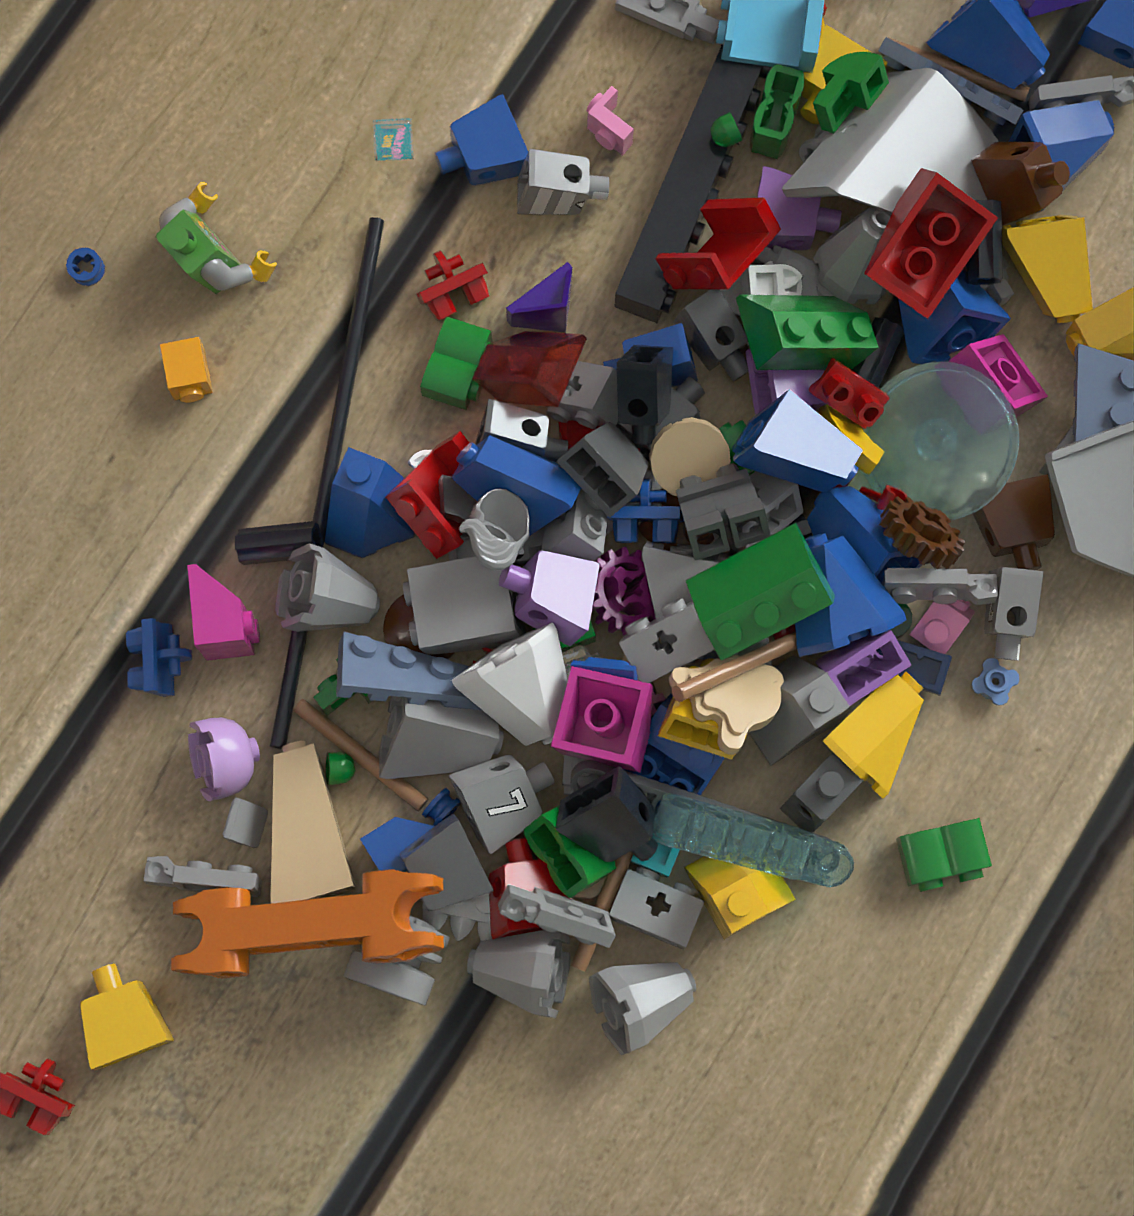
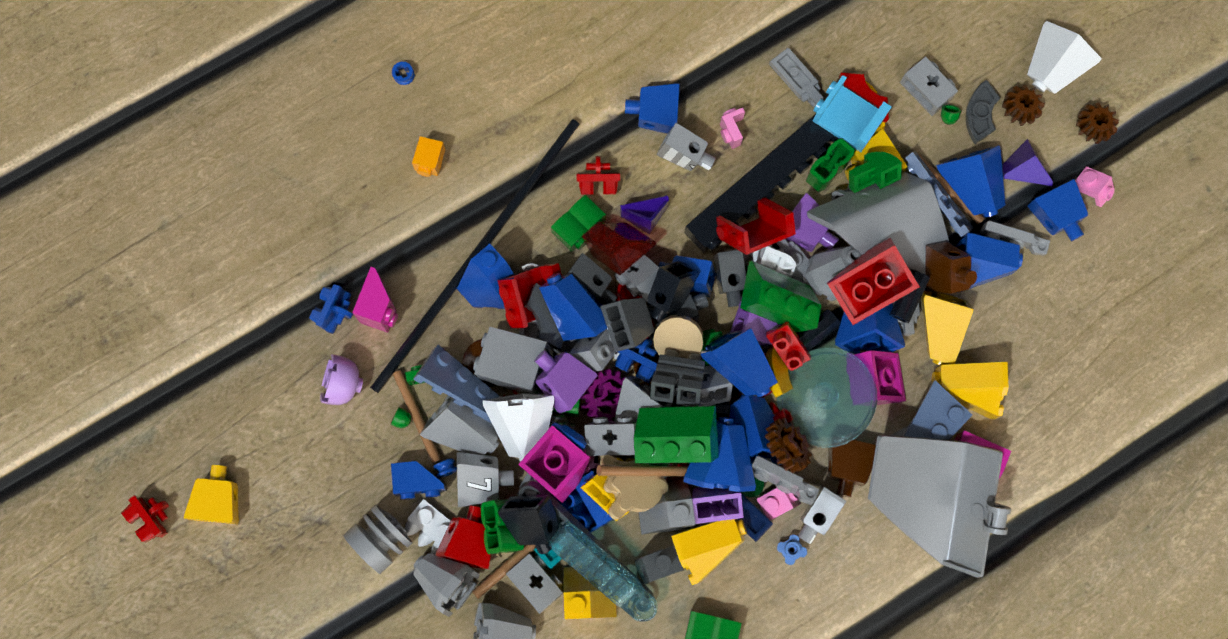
camera: 25 degrees right, 0 degrees up
light grey hinge [144,856,262,897] -> none
torso [155,182,277,294] -> none
orange piece [171,869,444,979] -> none
light grey slope [222,797,268,848] -> none
black axle [235,521,323,565] -> none
tan slope [271,740,357,903] -> none
light grey cone [275,544,380,632] -> none
clear tile [373,118,414,161] -> none
dark grey torso [399,814,493,911] -> none
light grey hair [459,489,529,570] -> none
light grey hinge [498,884,616,948] -> none
green hinge [711,112,743,147] -> none

